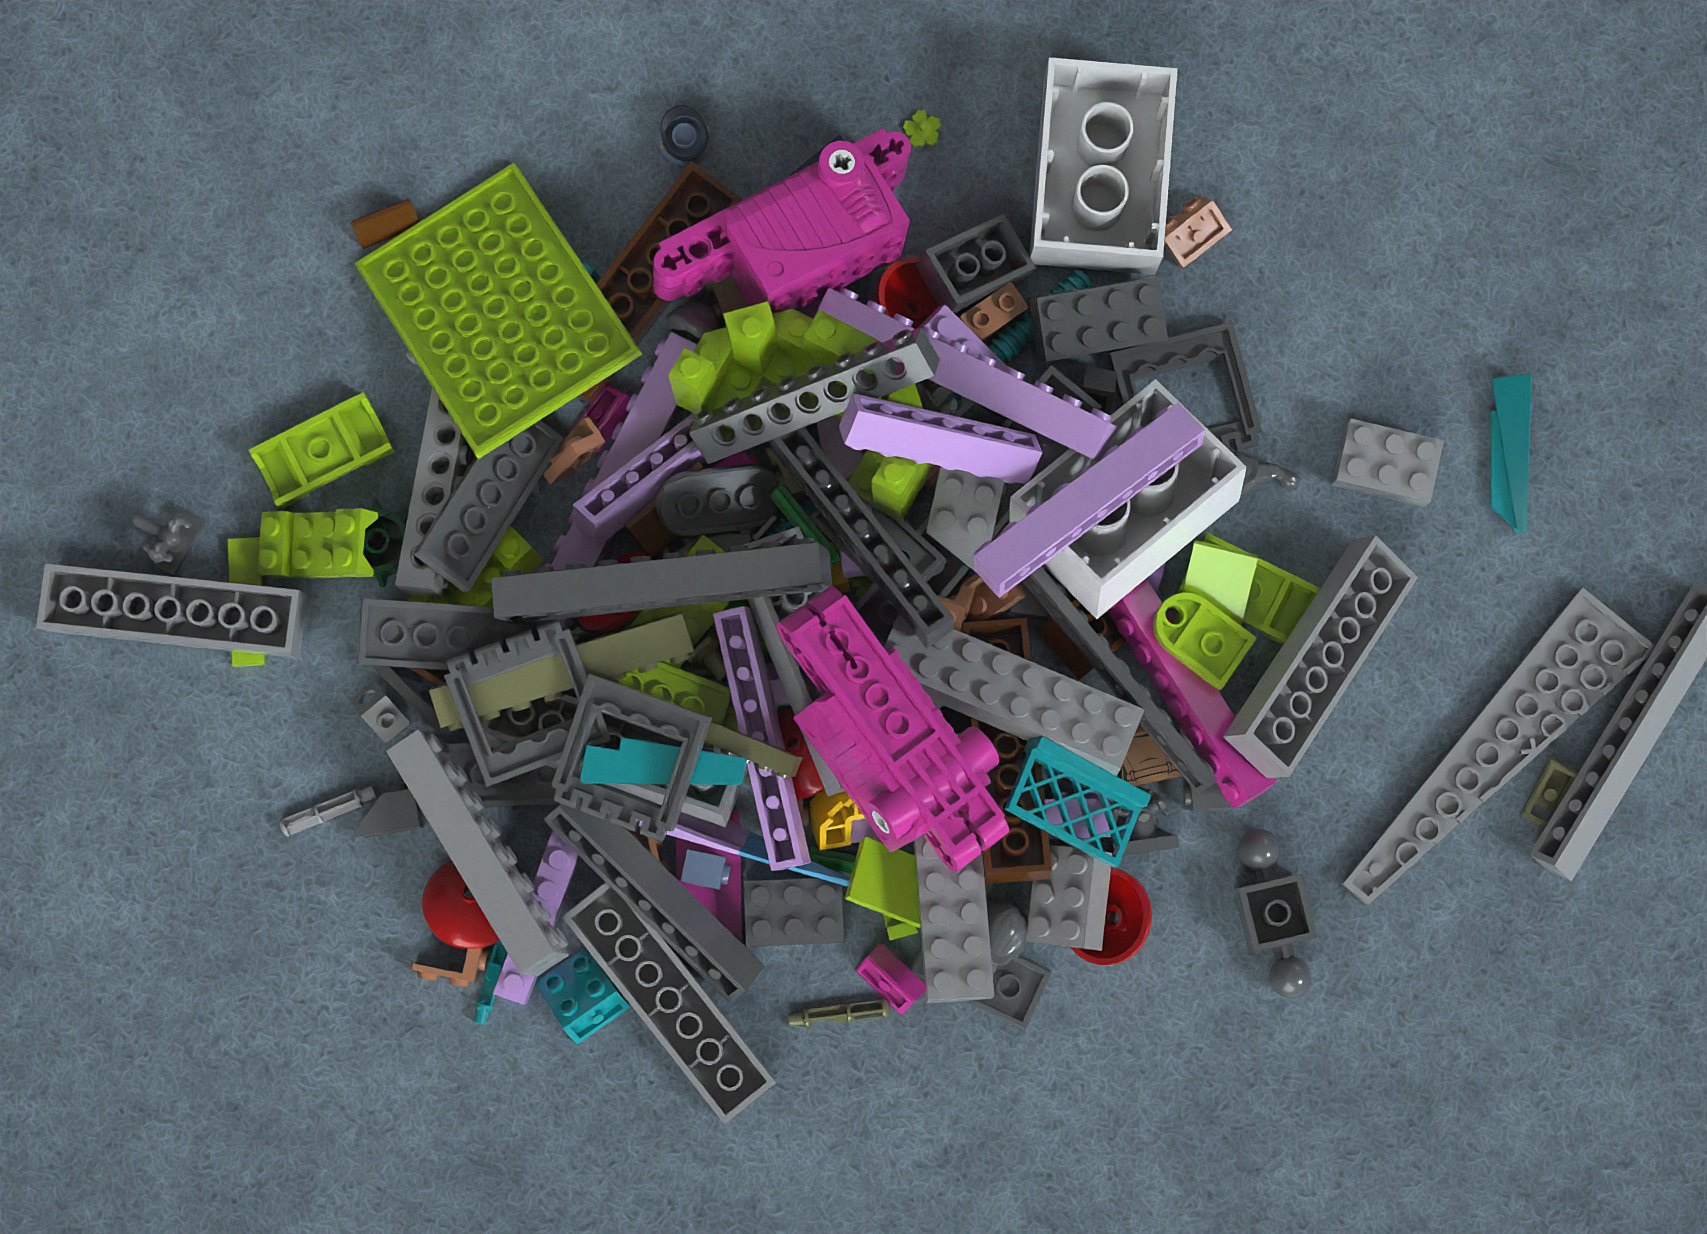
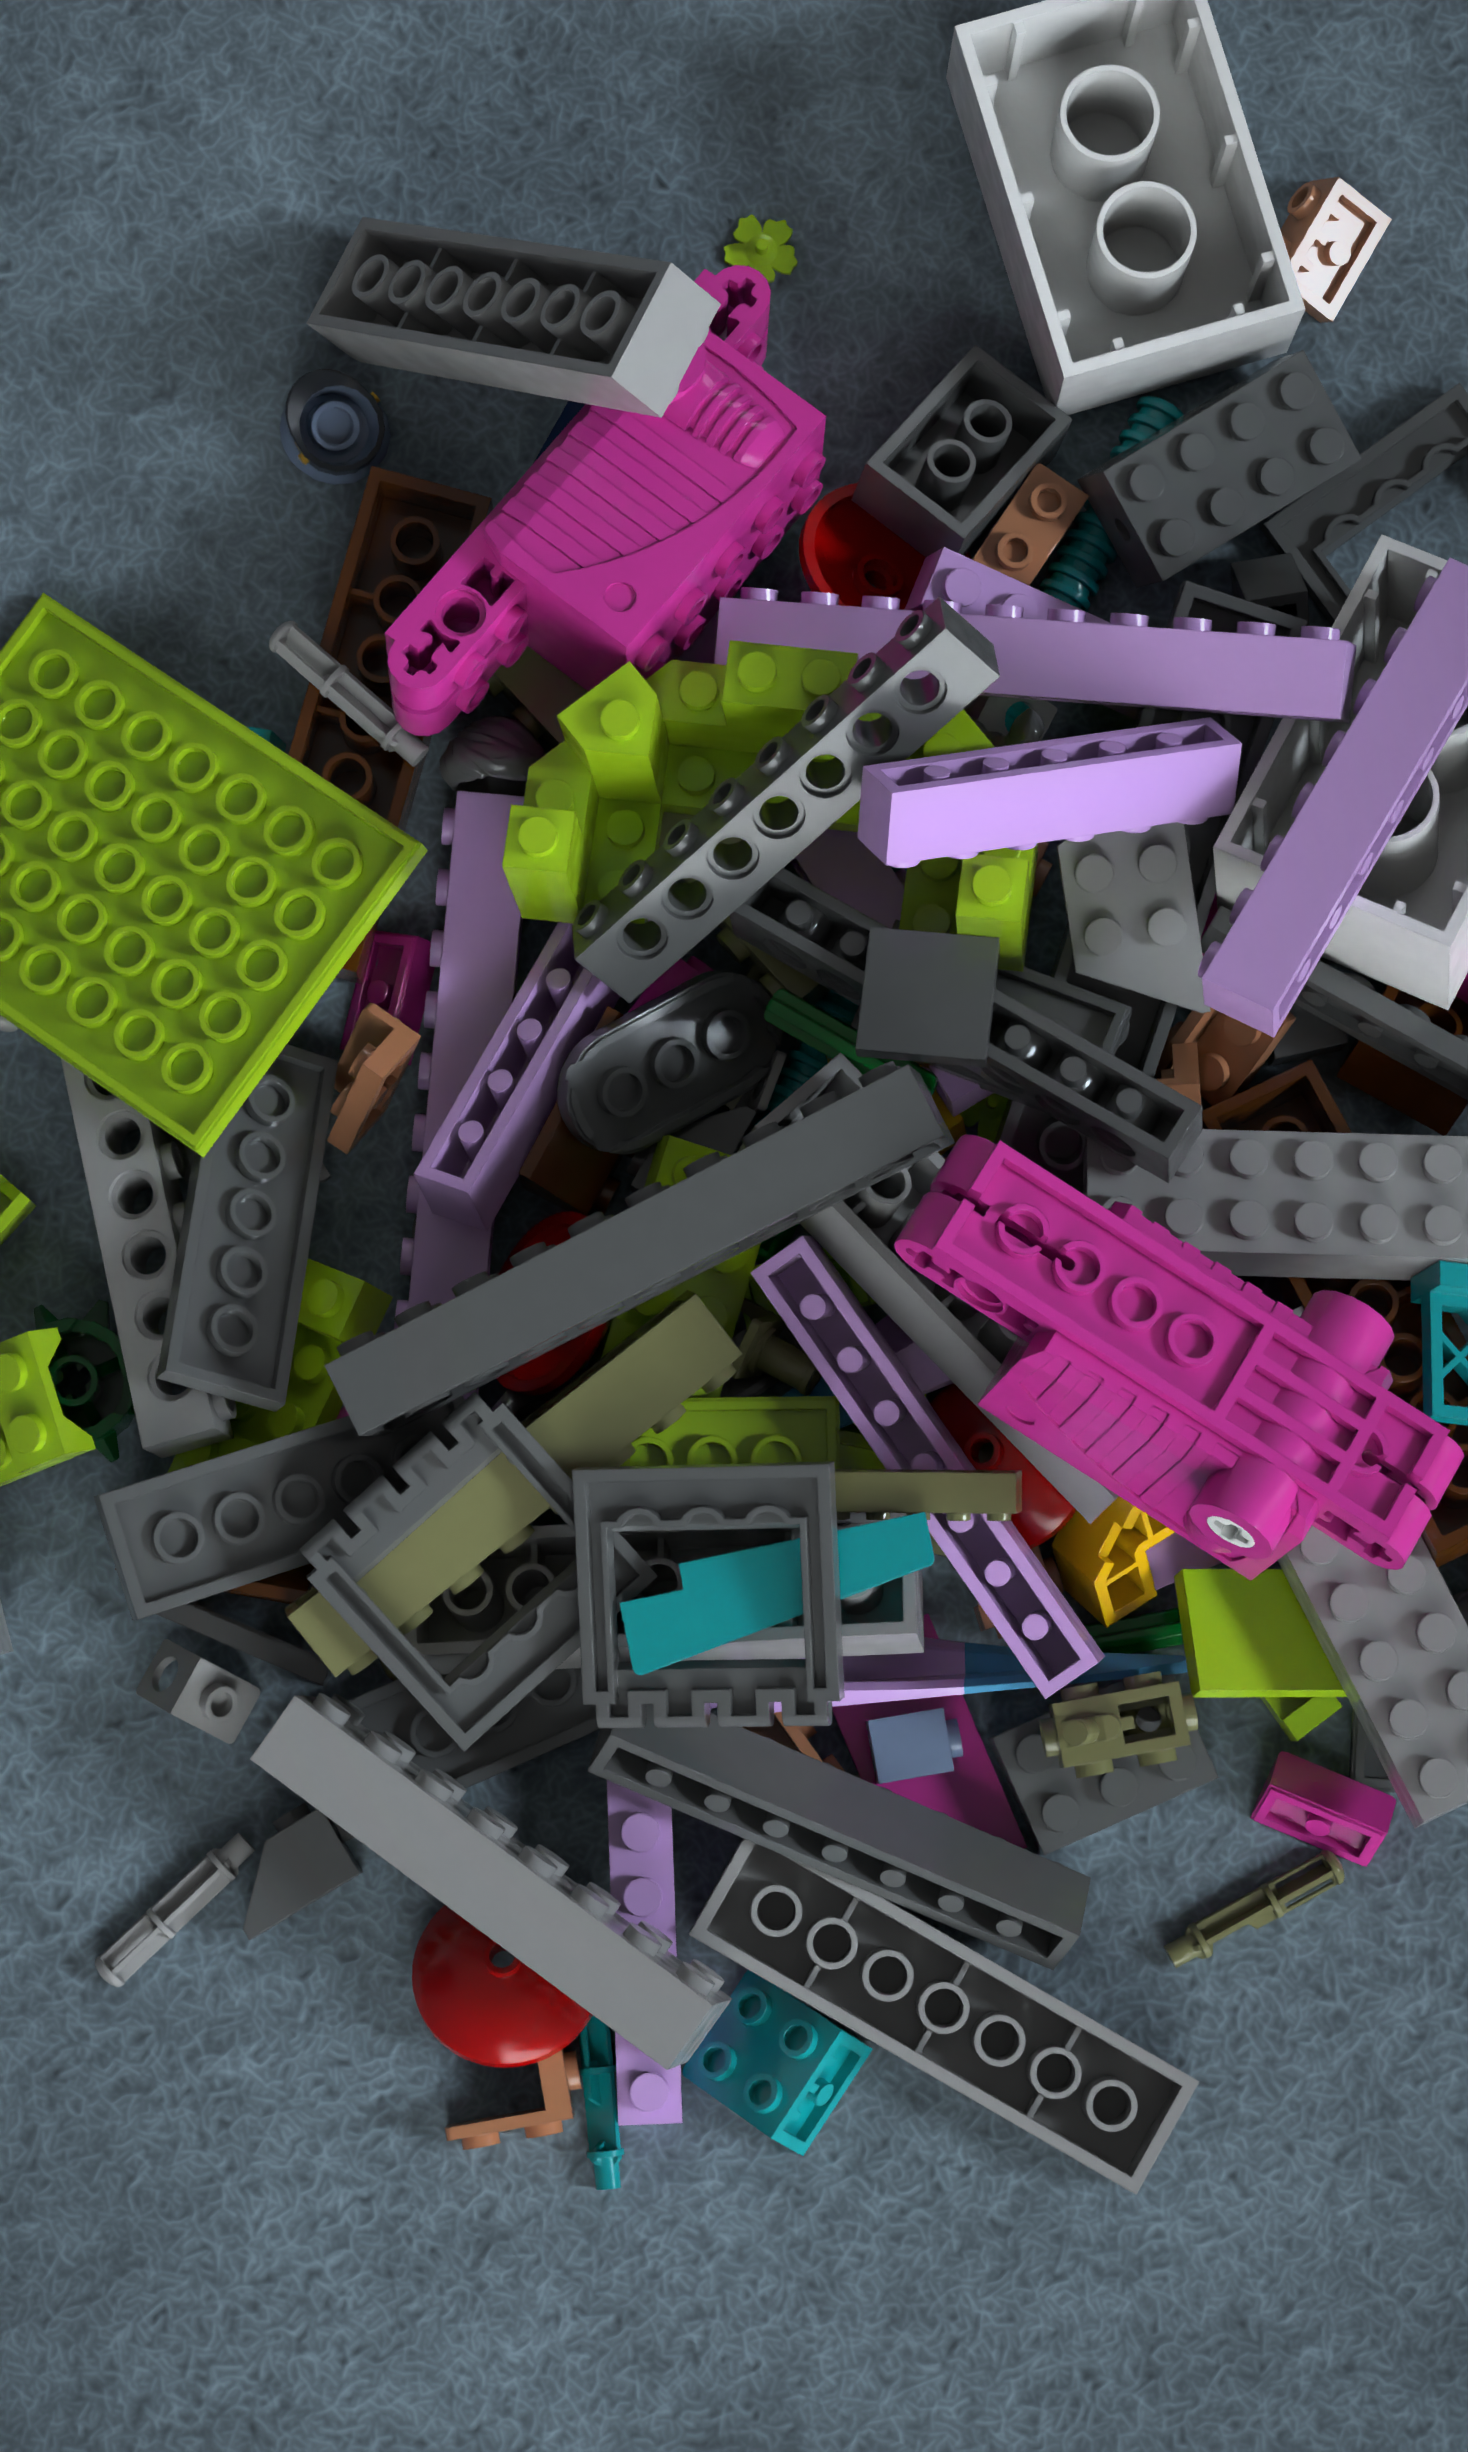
camera: 25 degrees left, 0 degrees up
none -> light grey piece [269,620,429,767]
none -> light grey brick [306,217,721,418]
none -> dark grey tile [855,927,1000,1068]
none -> olive brick [1039,1671,1198,1779]

